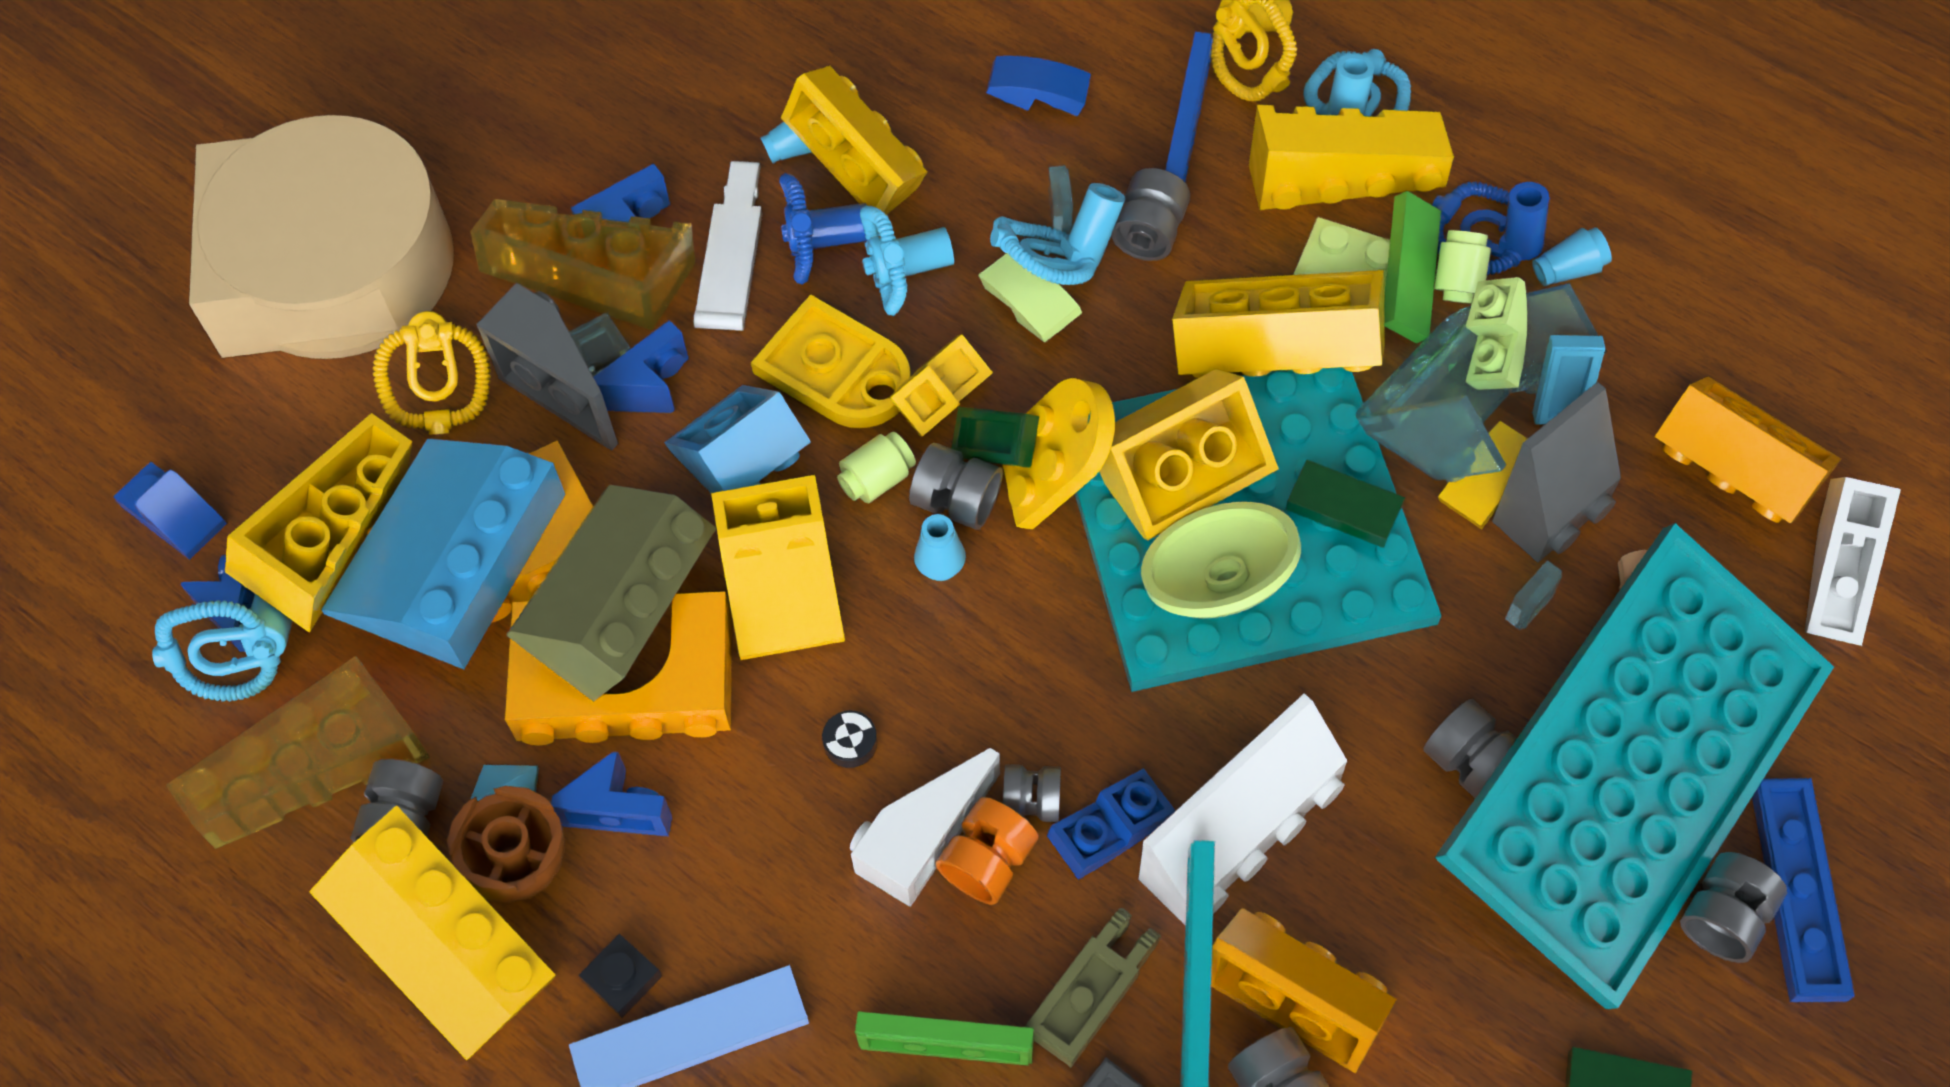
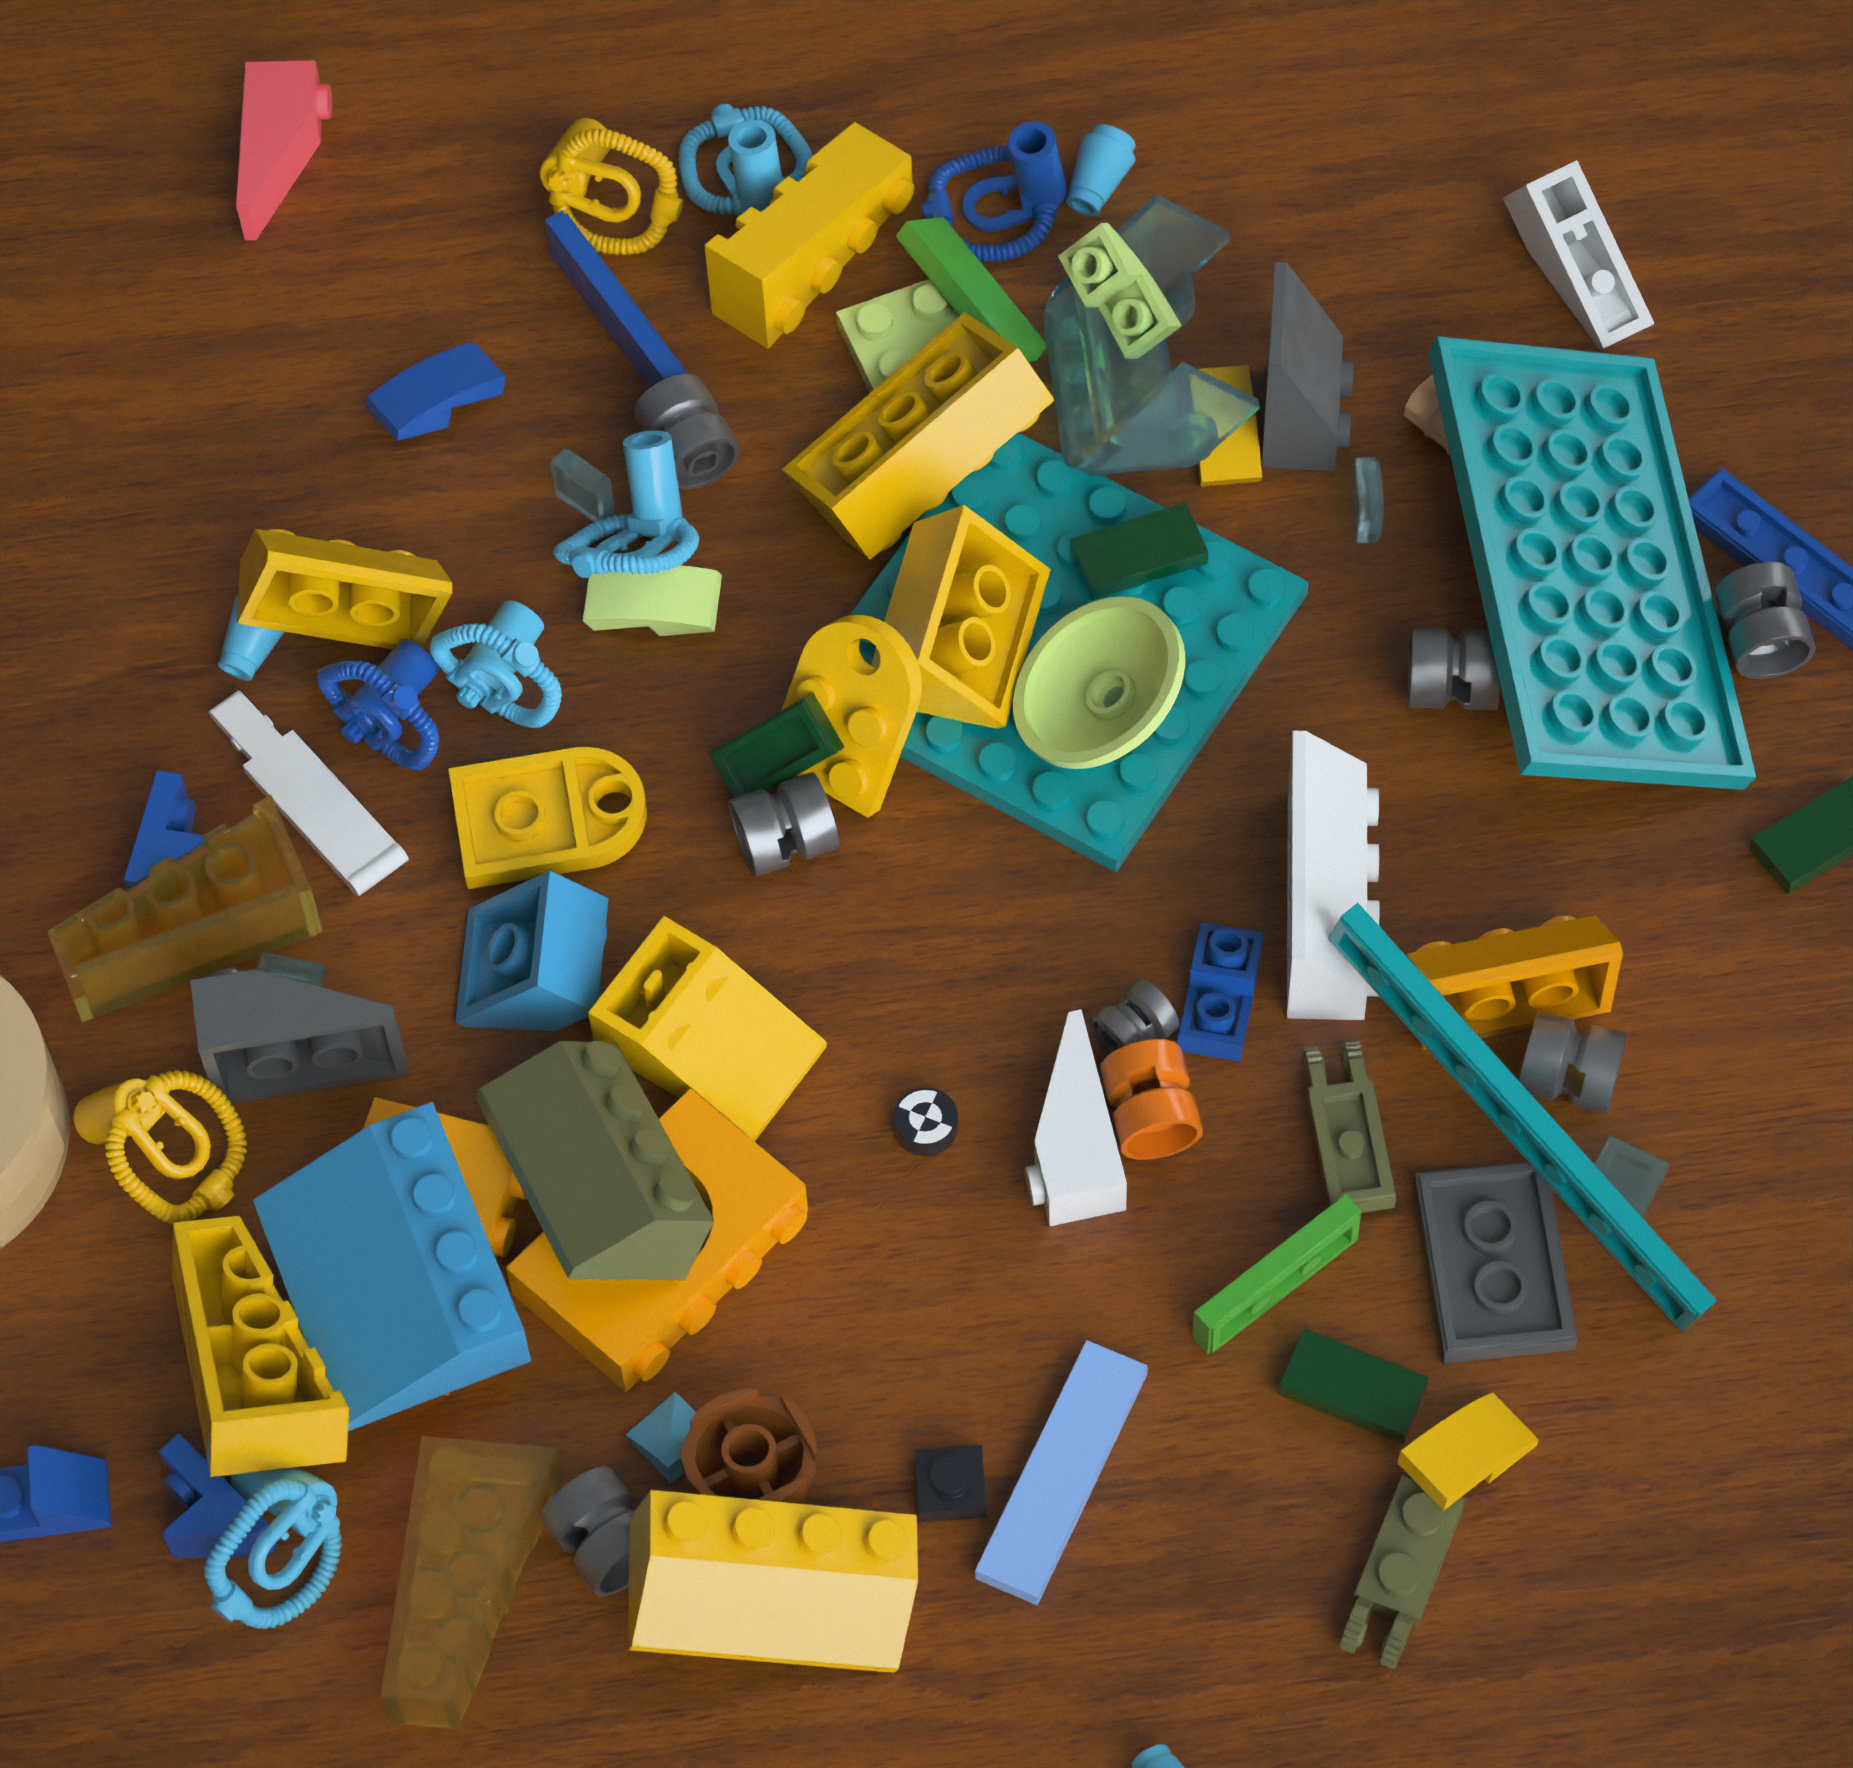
camera: 45 degrees left, 0 degrees up
blue slope [551,752,672,837] -> none
blue slope [593,320,689,413] -> none
yellowish green brick [837,431,916,504] -> none
yellow slope [889,334,993,437] -> none
medium azure cone [914,514,966,581] -> none
yellowish green brick [1434,230,1491,304] -> none
medium azure tile [1532,335,1605,424] -> none
light orange slope [1654,376,1841,523] -> none

